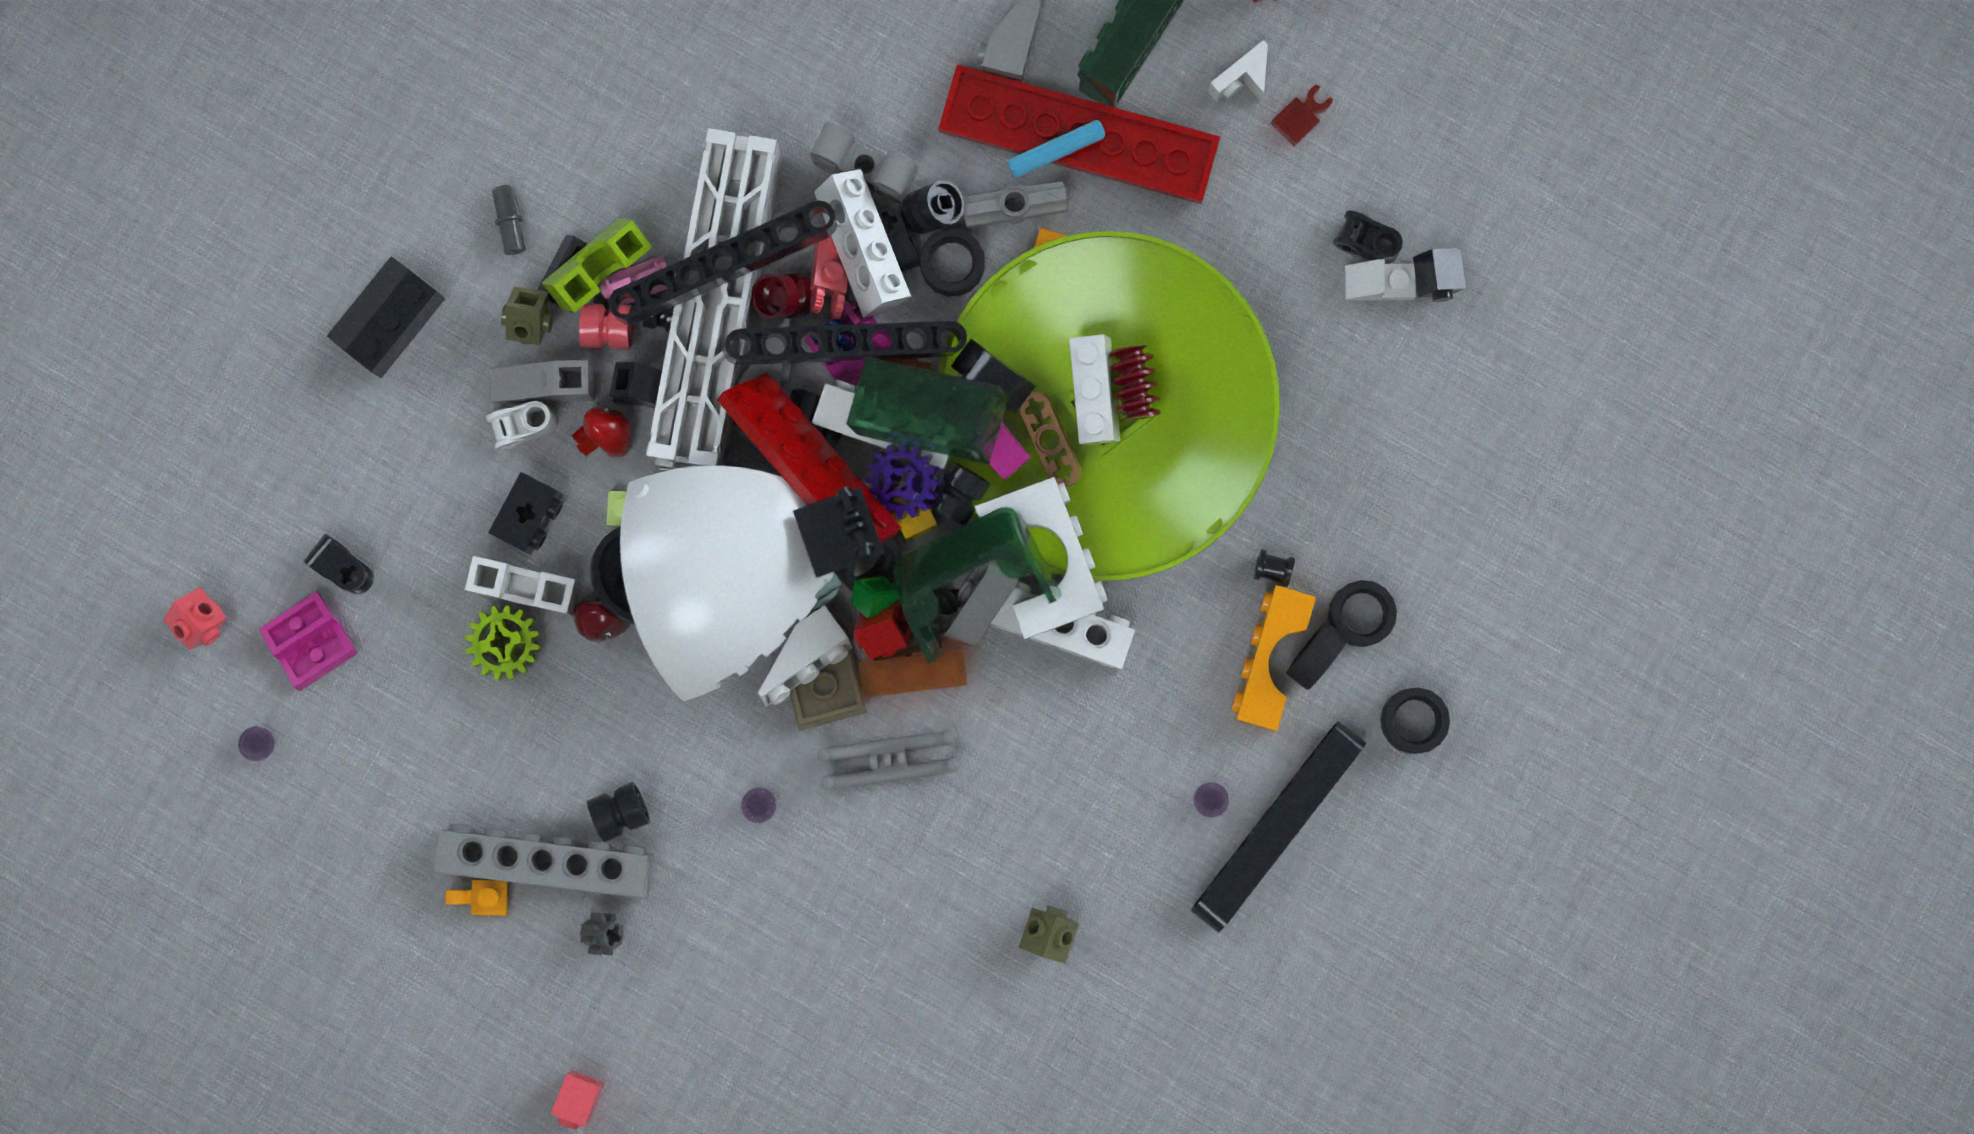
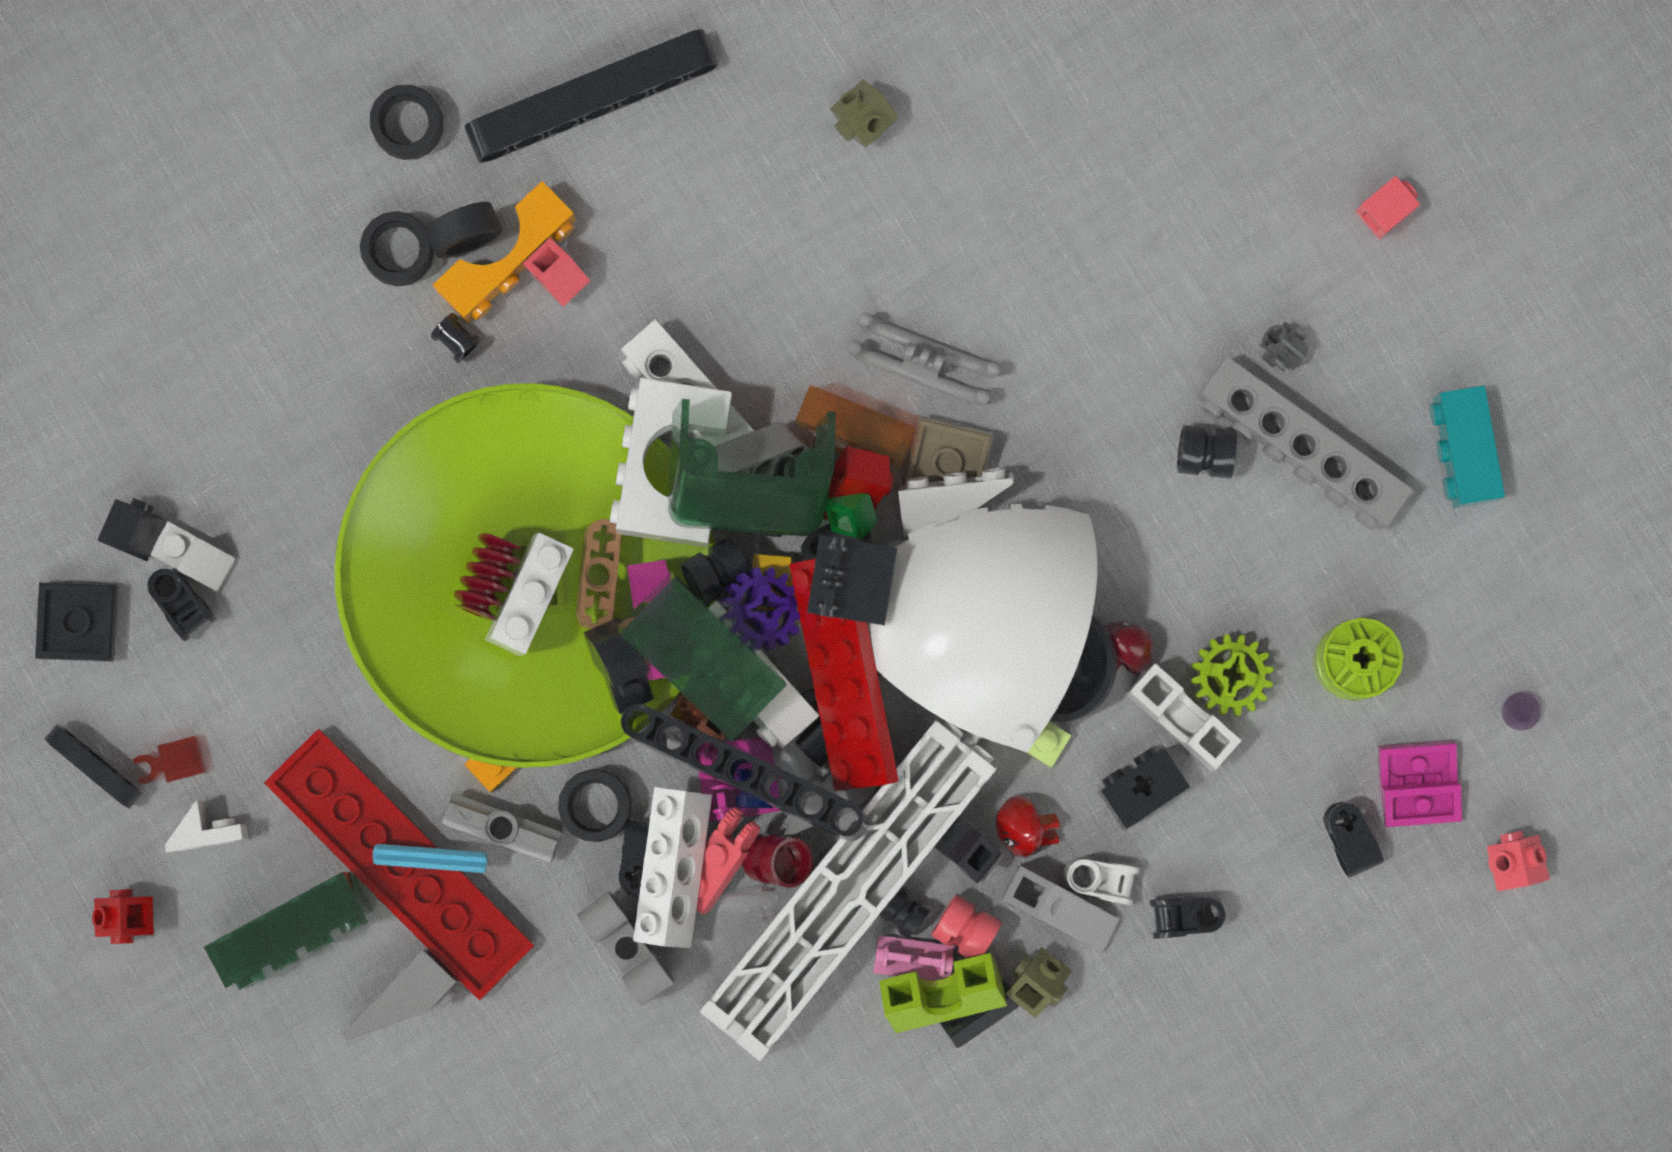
camera: 160 degrees left, 0 degrees up
black slope [327,256,445,378] -> none
light orange plate [445,879,509,916] -> none
dark grey axle [492,185,526,255] -> none
black beam [608,200,837,325] -> none
clear purple plate [741,788,776,823] -> none
black wheel [901,180,965,235] -> none
clear purple plate [1194,782,1229,817] -> none
none -> black plate [35,582,118,662]
none -> black beam [44,724,142,809]
none -> coral brick [523,238,590,307]
none -> black piece [1150,897,1225,939]
none -> lime wheel [1313,617,1404,701]
none -> teal brick [1429,385,1505,509]

